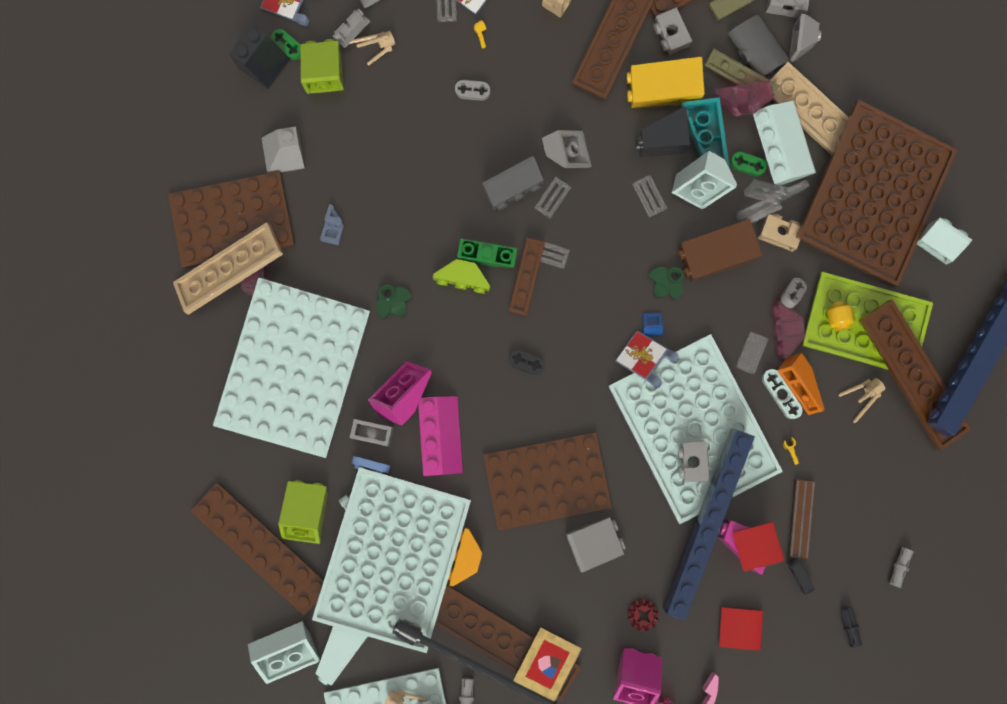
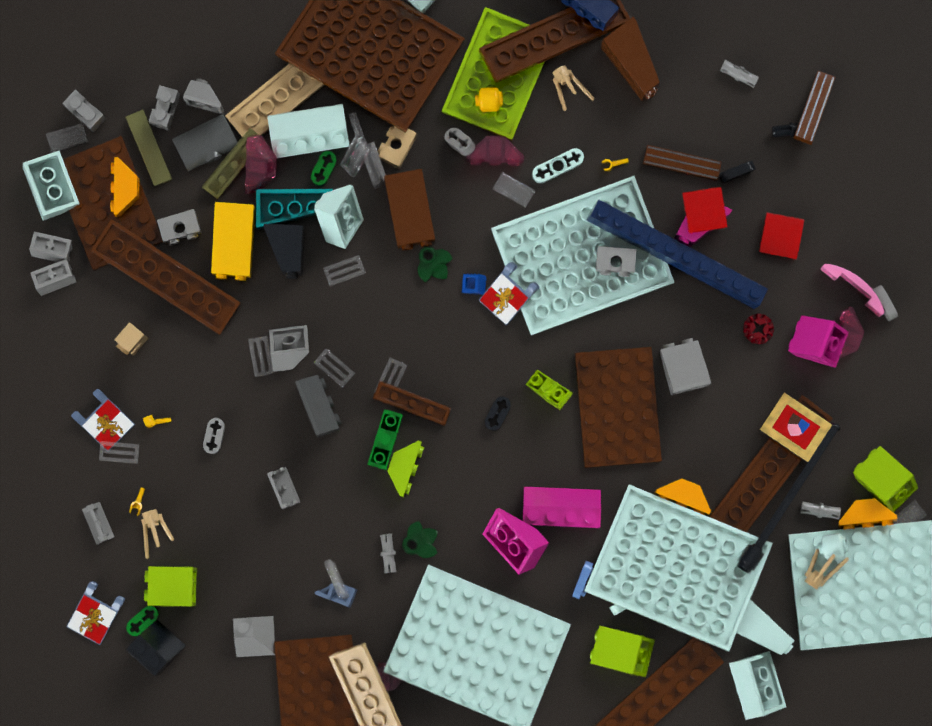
camera: 85 degrees left, 0 degrees up
light grey hinge [333,9,370,48] -> none
light grey brick [350,419,394,447] -> none
orange slope [777,353,825,415] -> none
none -> yellow hand [129,487,145,516]
none -> clear tile [248,336,274,377]
none -> light grey hinge [267,467,300,510]
none -> clear tile [324,559,350,600]
none -> light grey pin [380,534,397,573]
none -> lime slope [526,370,573,410]
none -> reddish brown slope [601,17,660,101]
none -> reddish brown tile [794,71,836,145]

